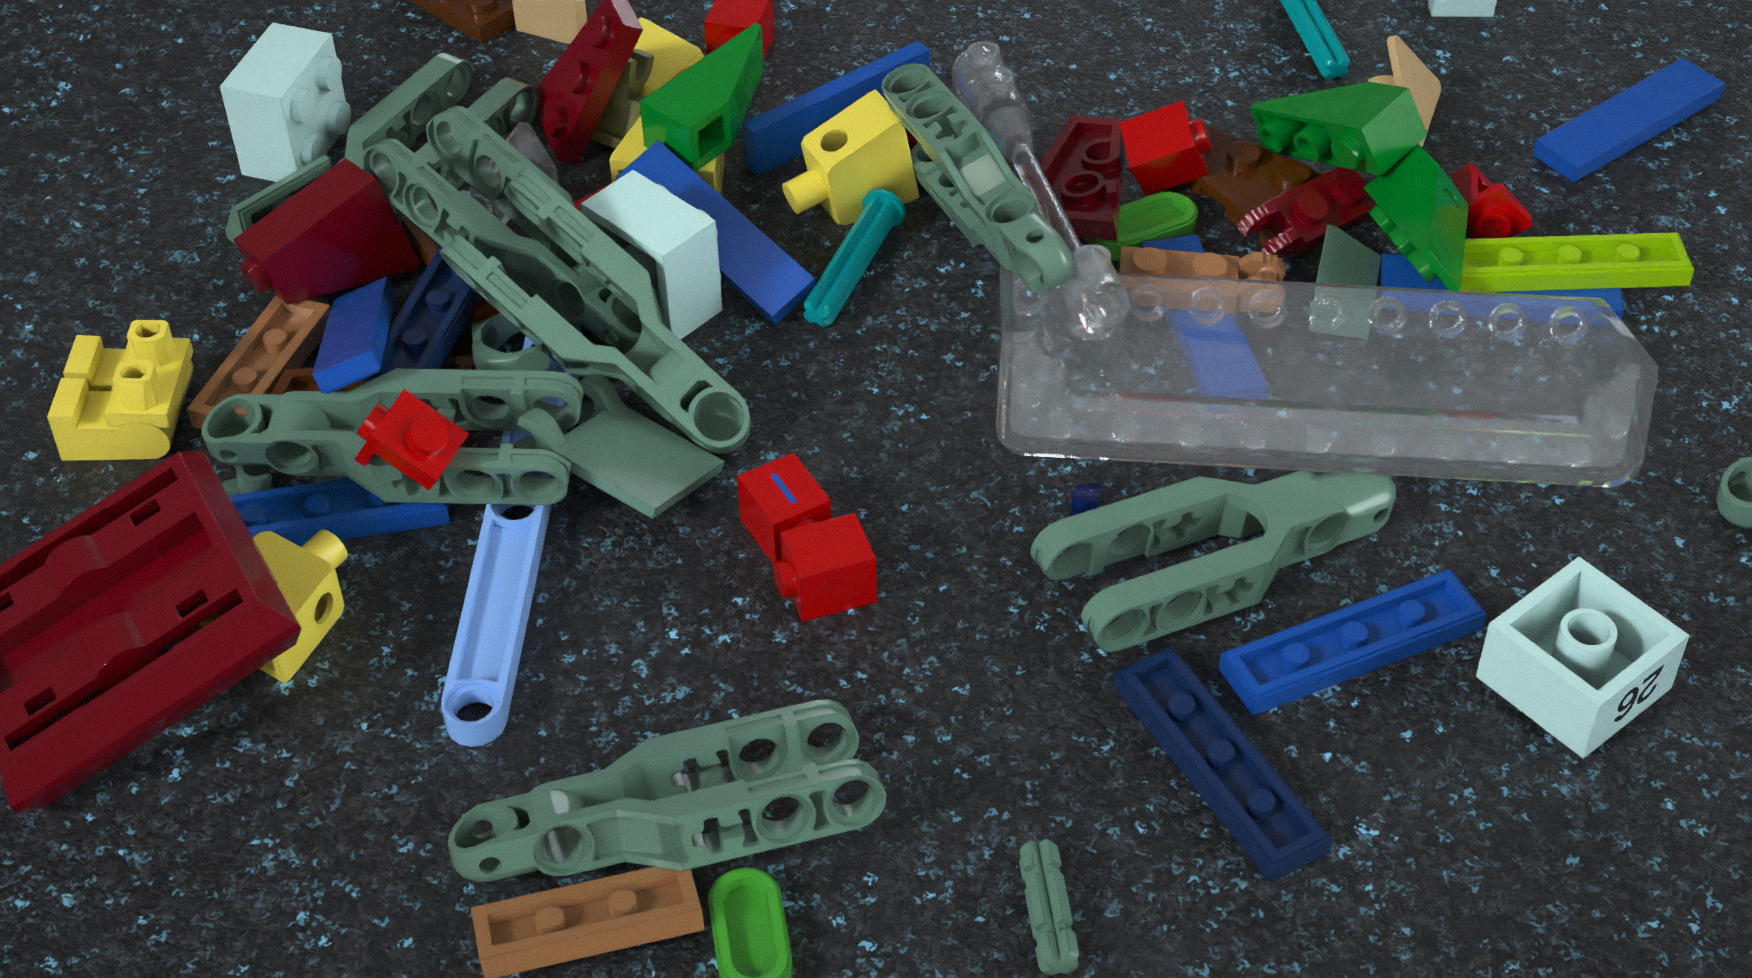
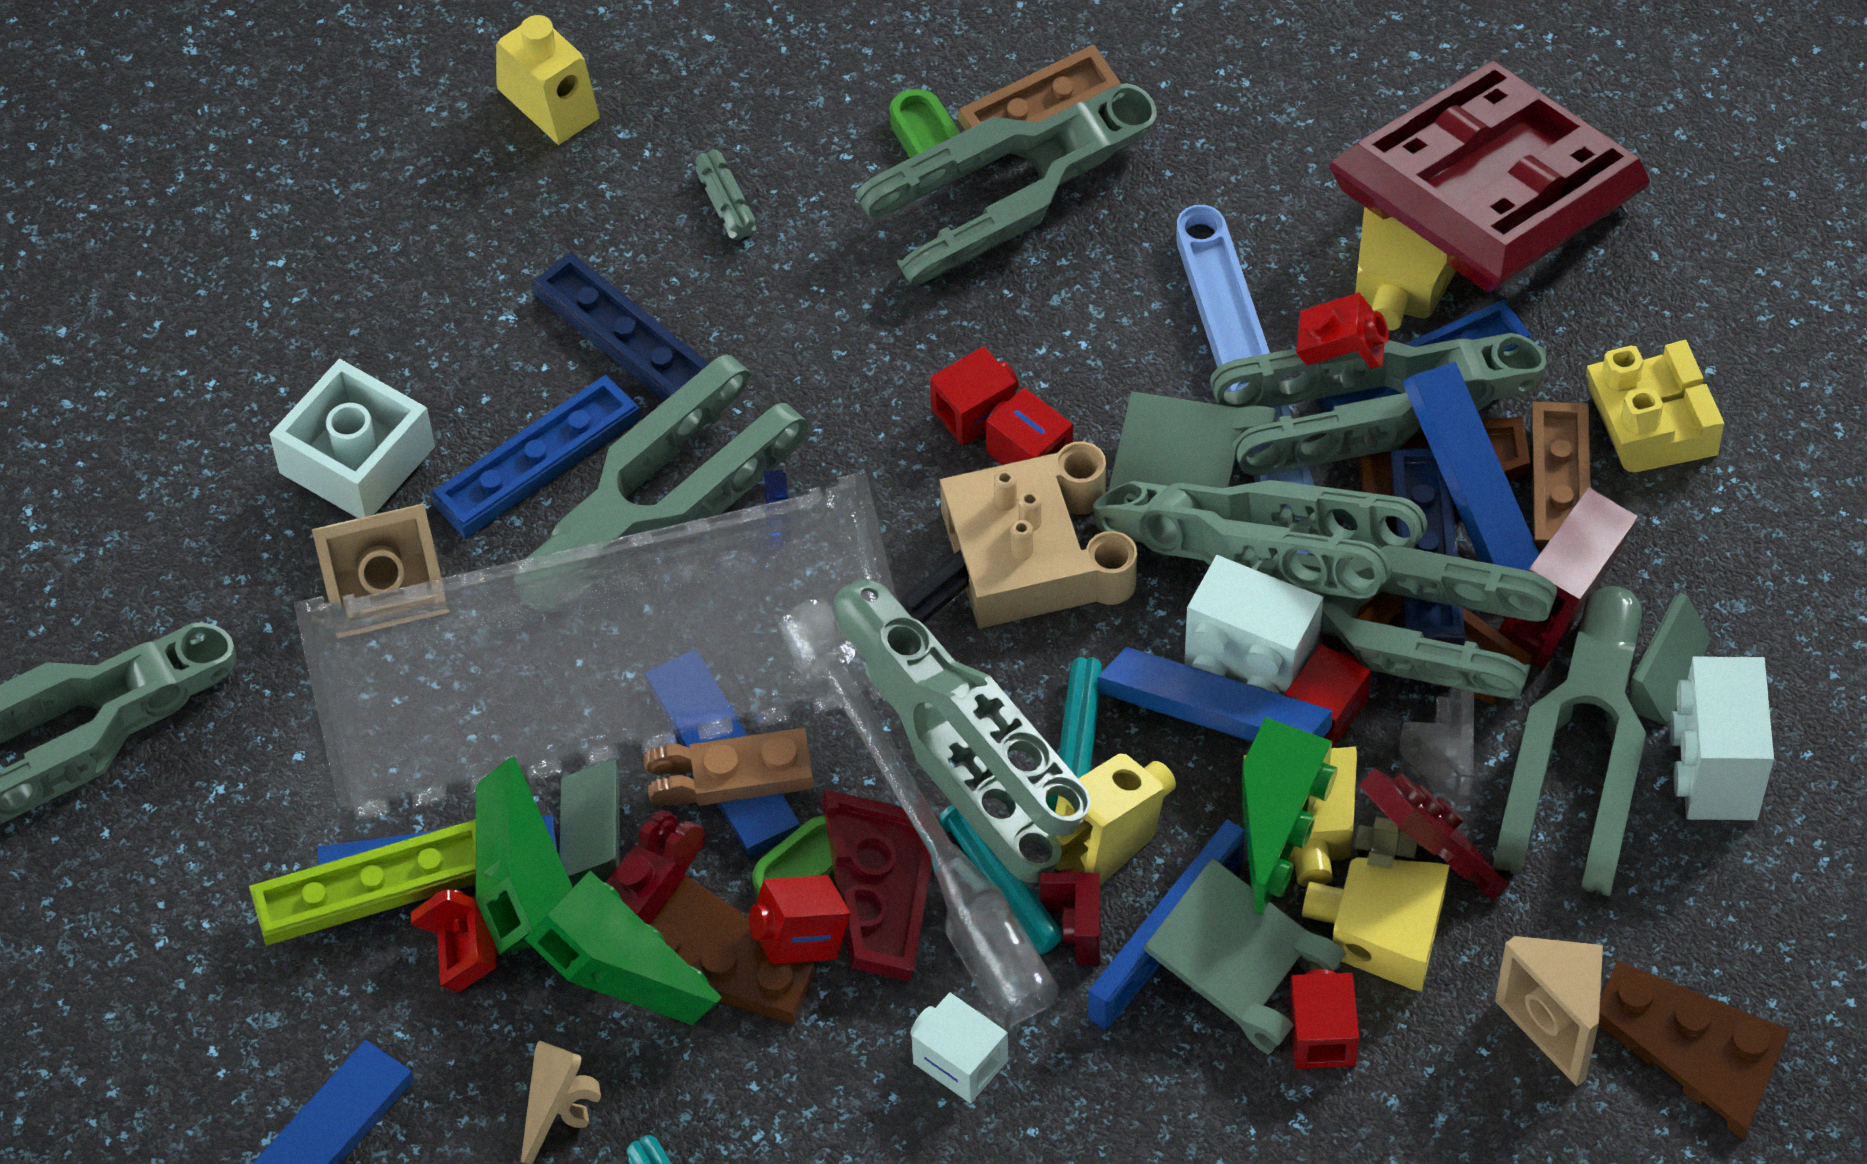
camera: 165 degrees right, 10 degrees up
none -> tan slope [312,503,450,640]
none -> tan piece [899,441,1137,629]
none -> light aqua brick [911,992,1008,1104]
none -> sand green flag [1143,858,1346,1055]

